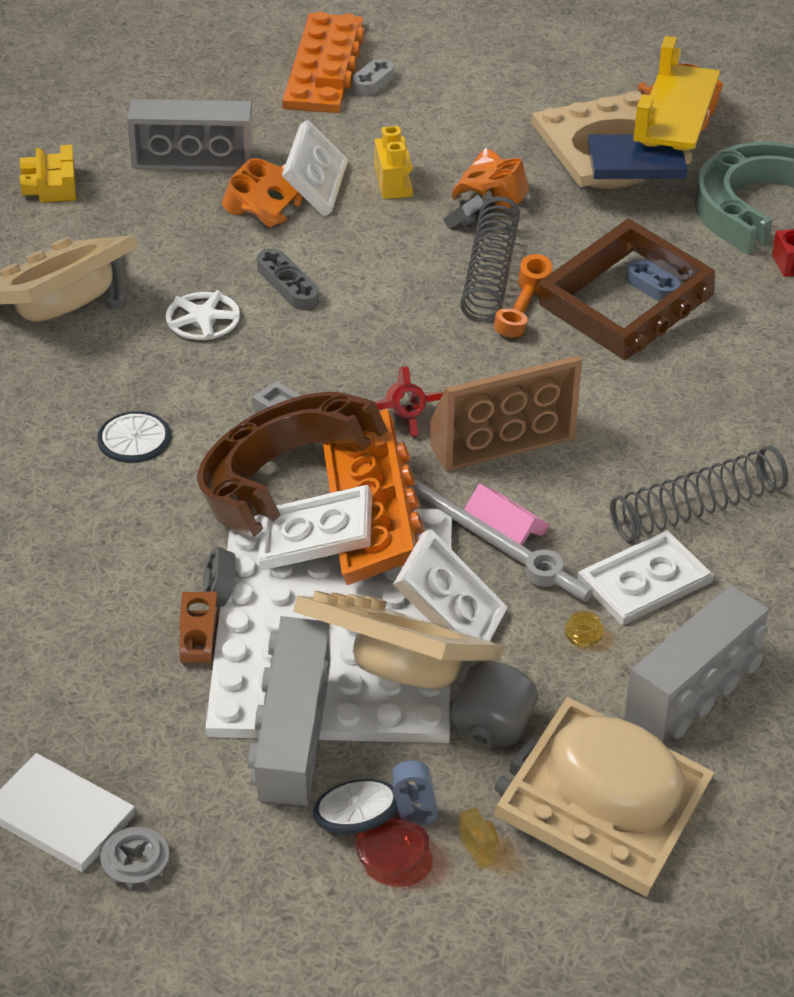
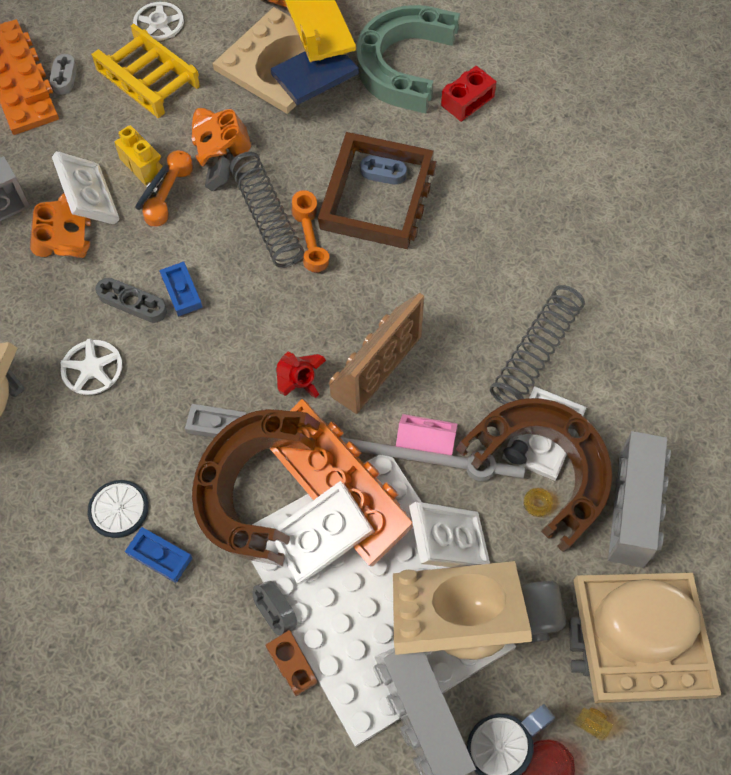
camera: 30 degrees left, 20 degrees up
none -> yellow fence [91,24,200,118]
none -> blue plate [124,527,193,583]
none -> white wheel [133,2,184,41]
none -> black wheel [135,165,169,210]
none -> orange piece [142,150,193,227]
none -> blue plate [159,261,203,317]
none -> reddish brown piece [456,398,612,552]
none -> black piece [503,440,529,465]

